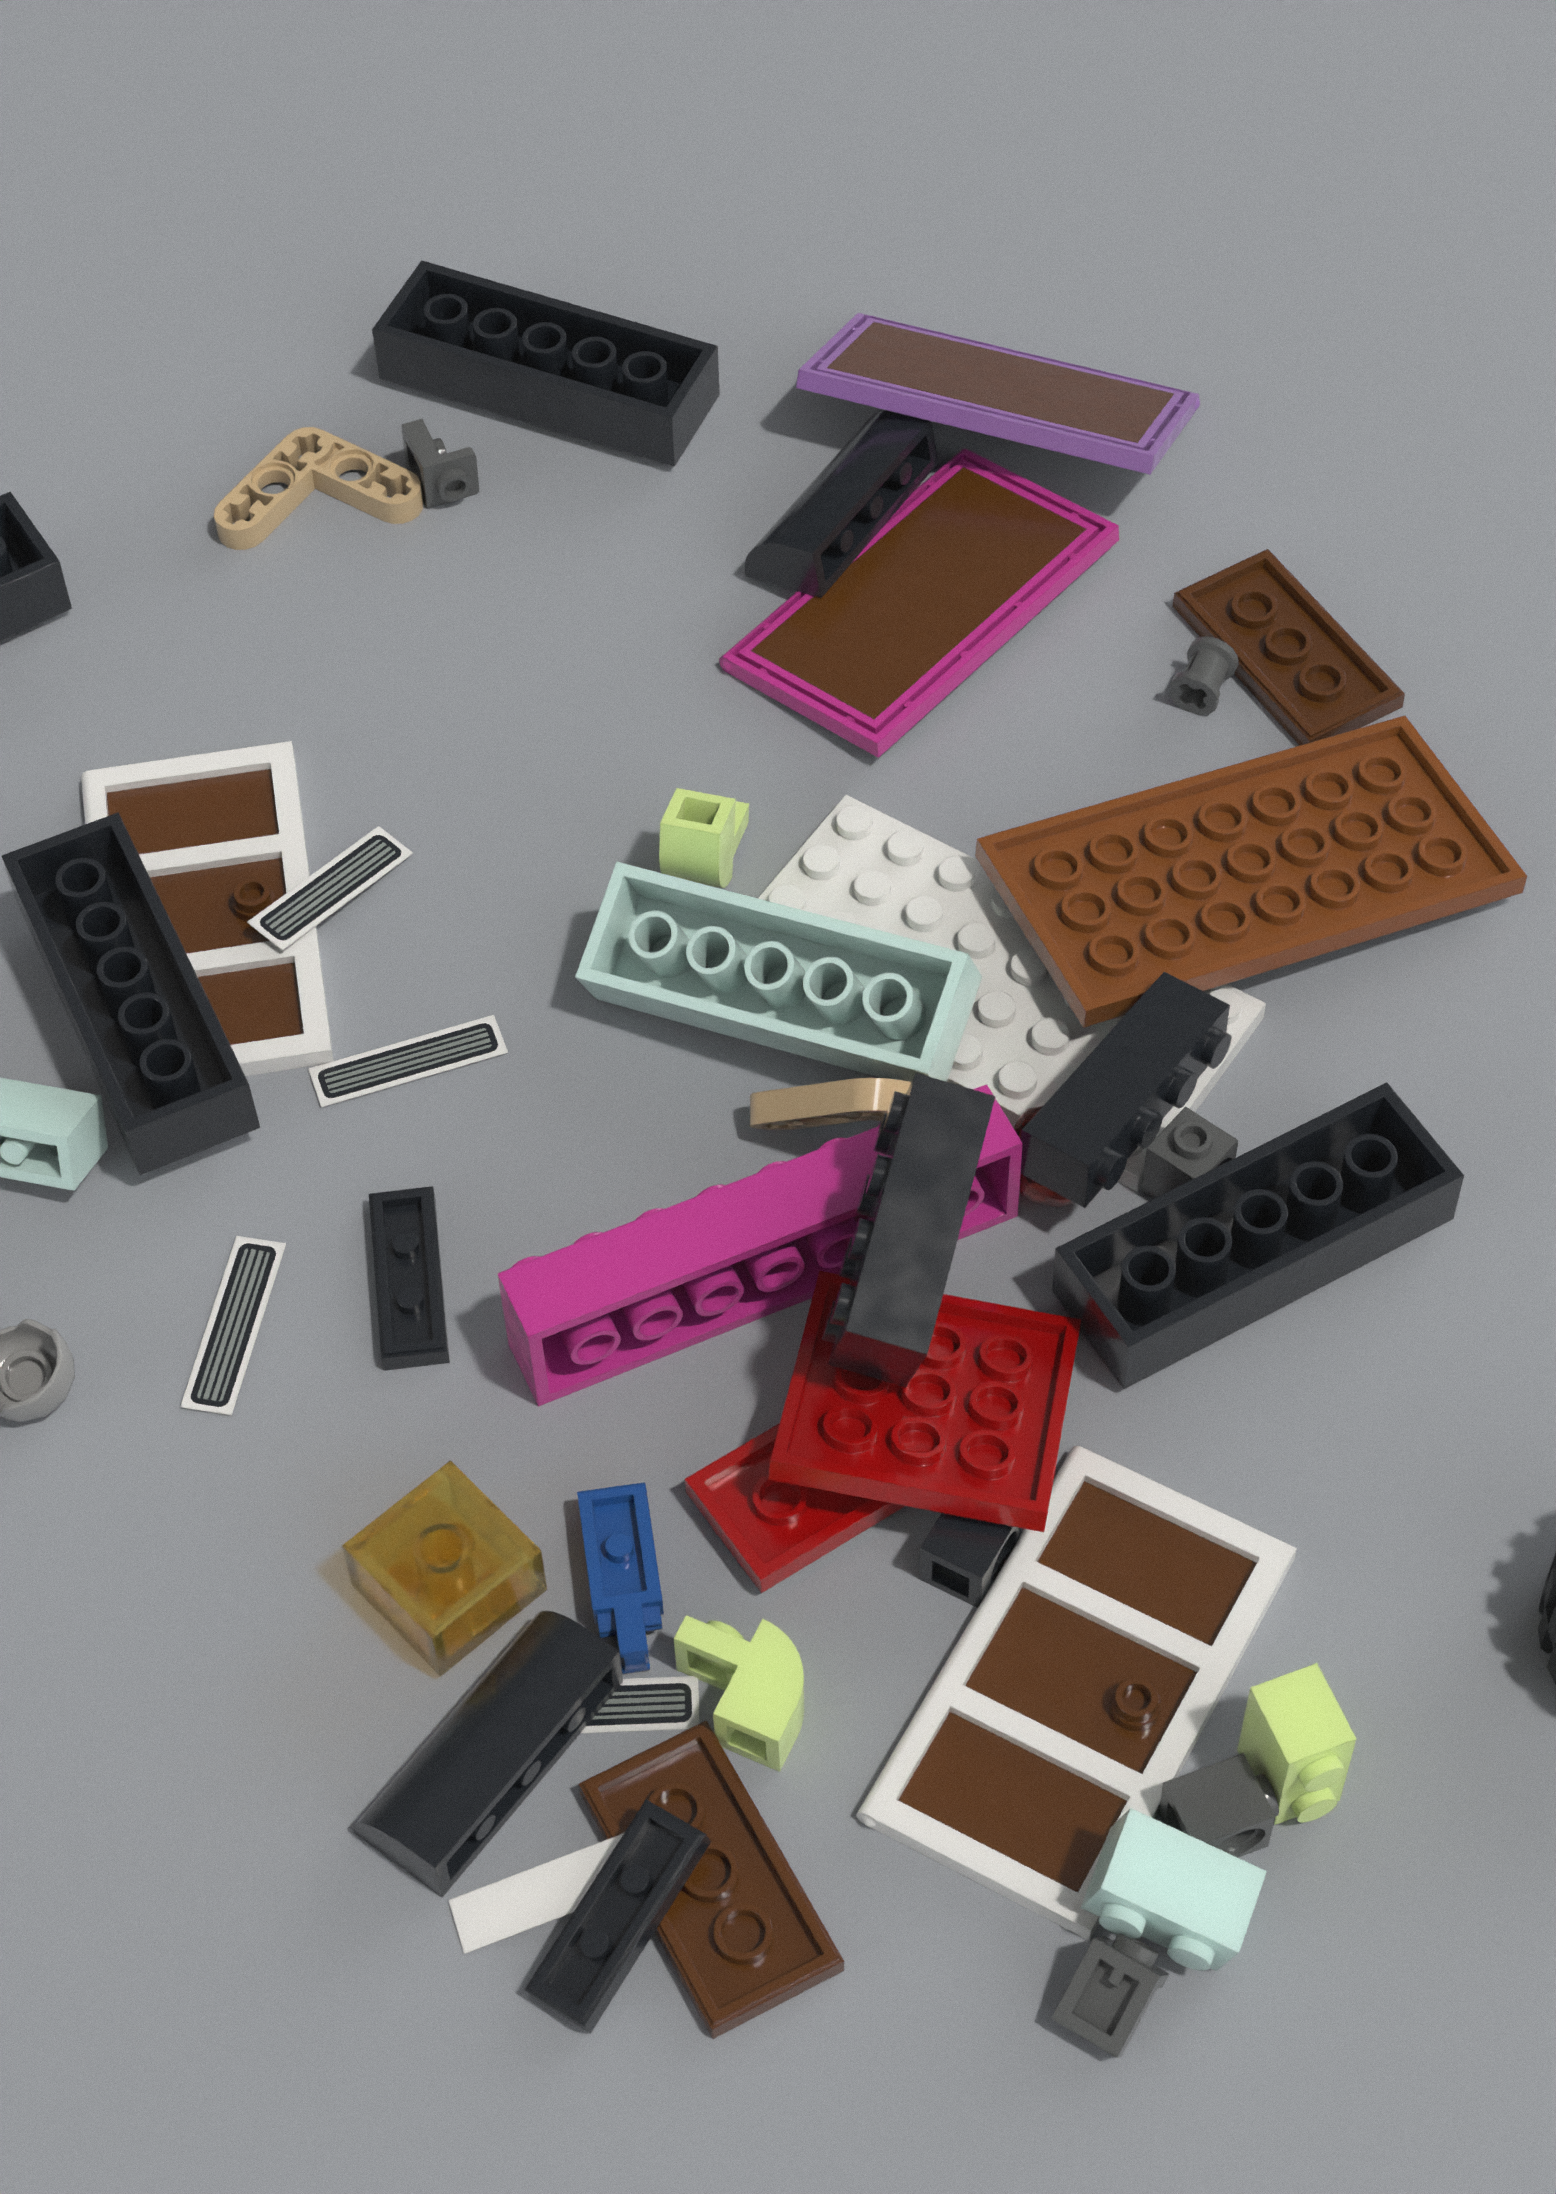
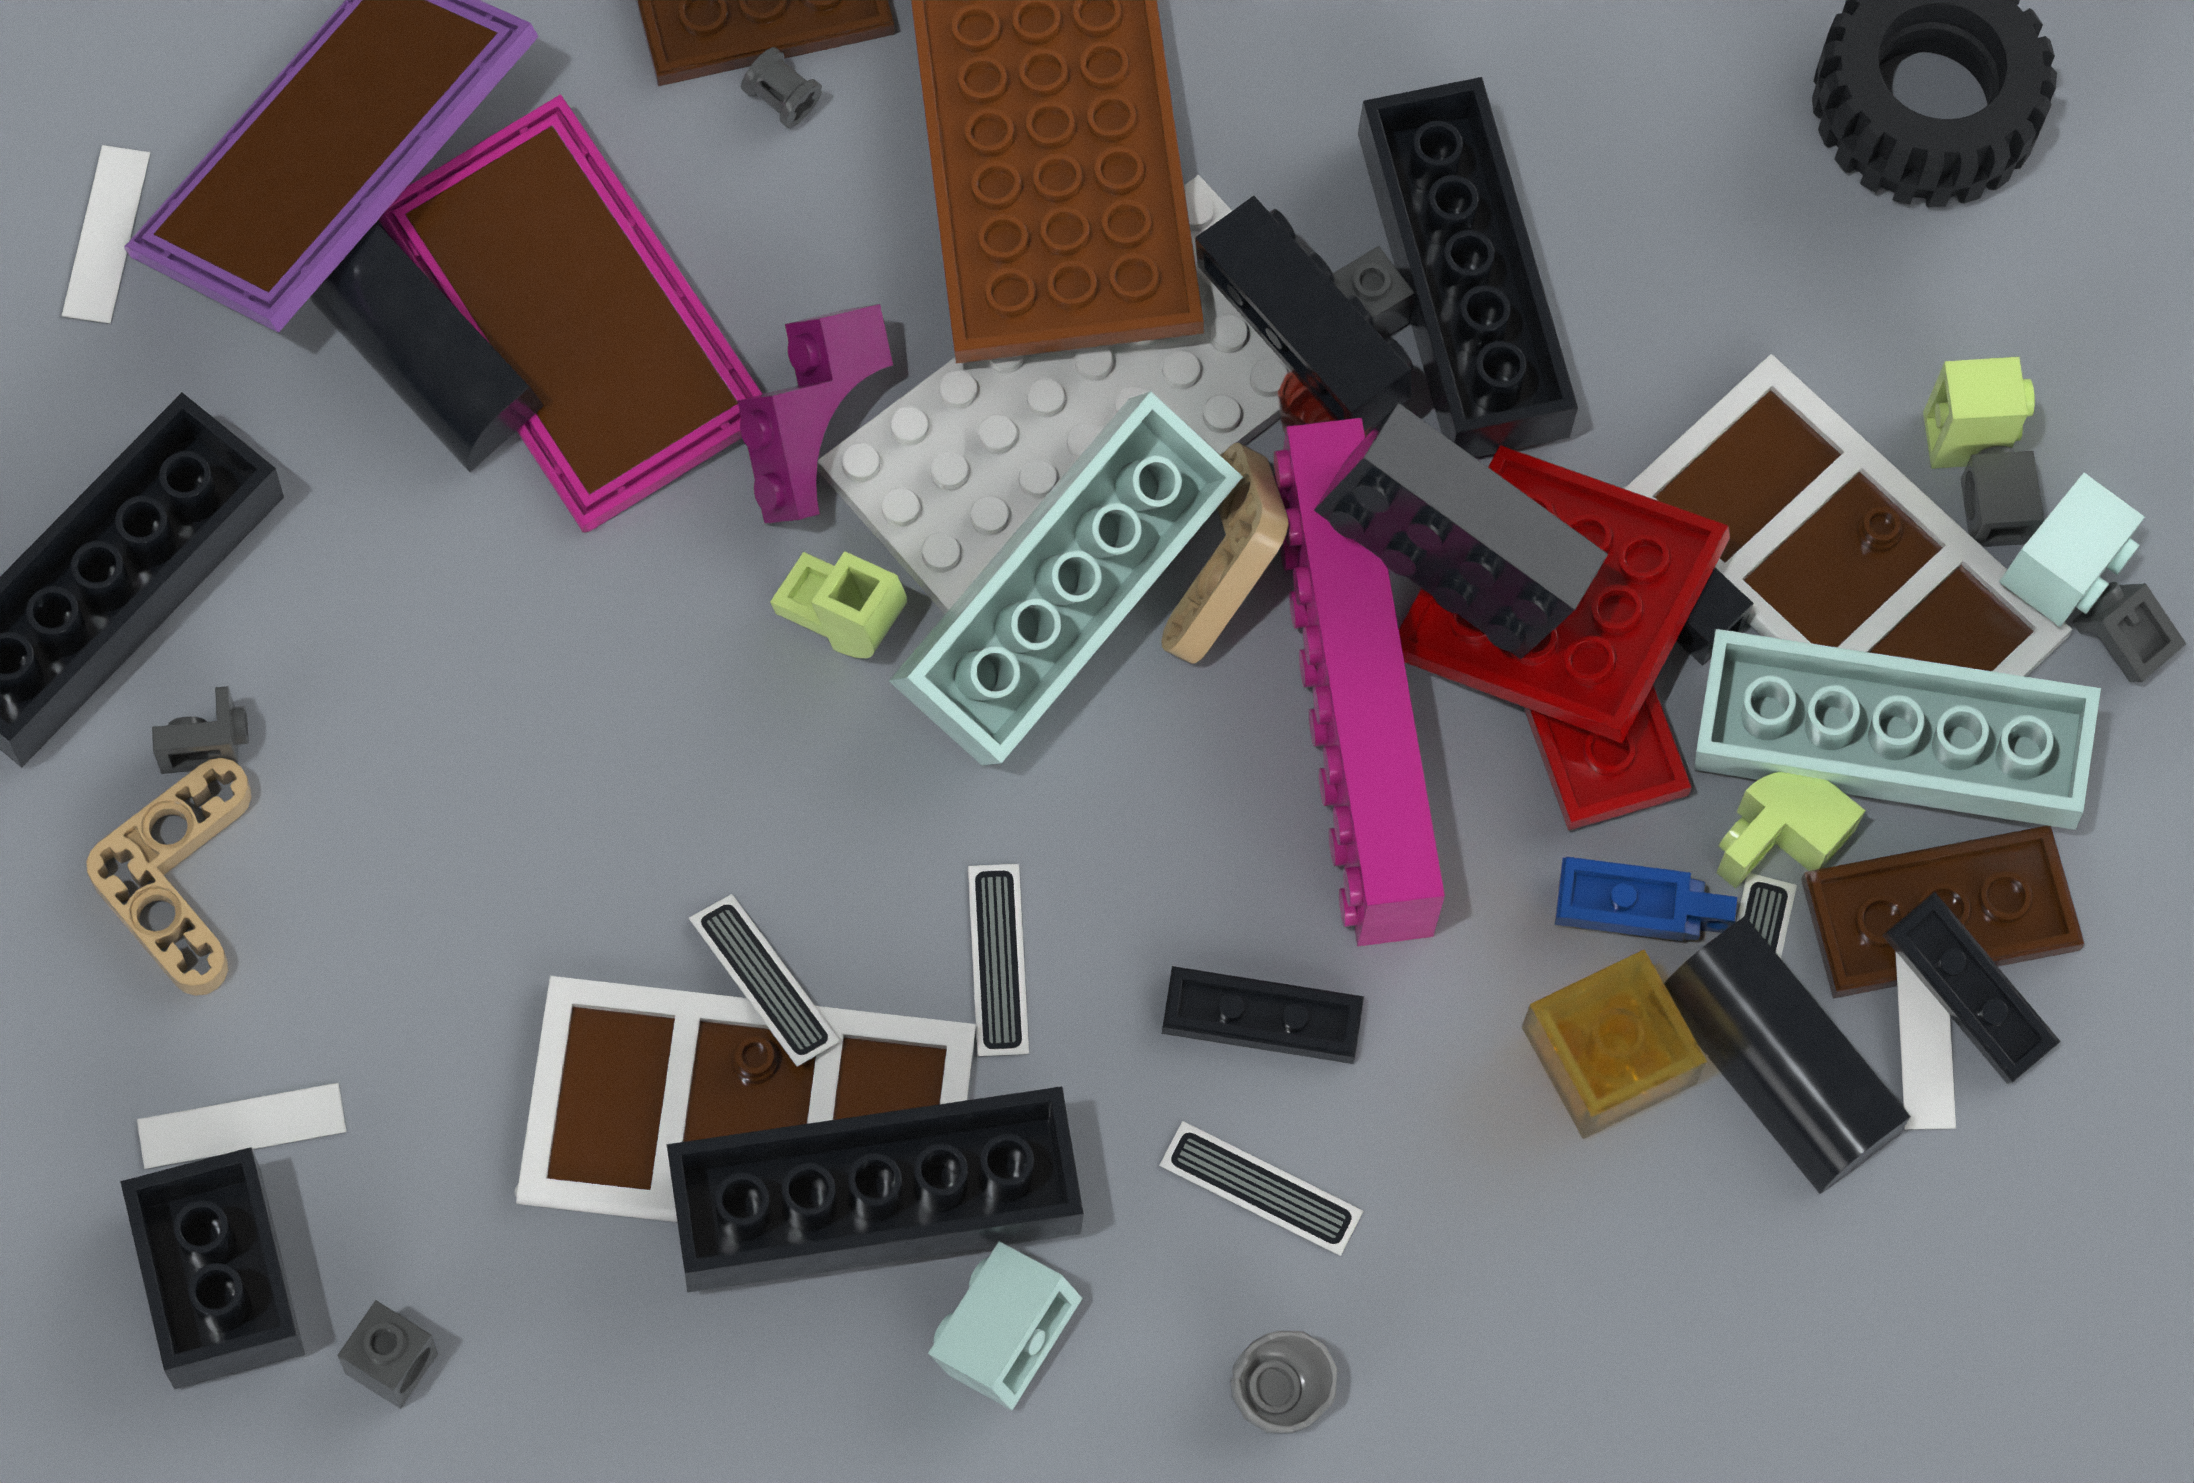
camera: 80 degrees left, 15 degrees up
none -> white sticker [62,145,150,324]
none -> white sticker [137,1083,347,1169]
none -> magenta arch [737,304,893,524]
none -> light aqua brick [1694,629,2101,830]

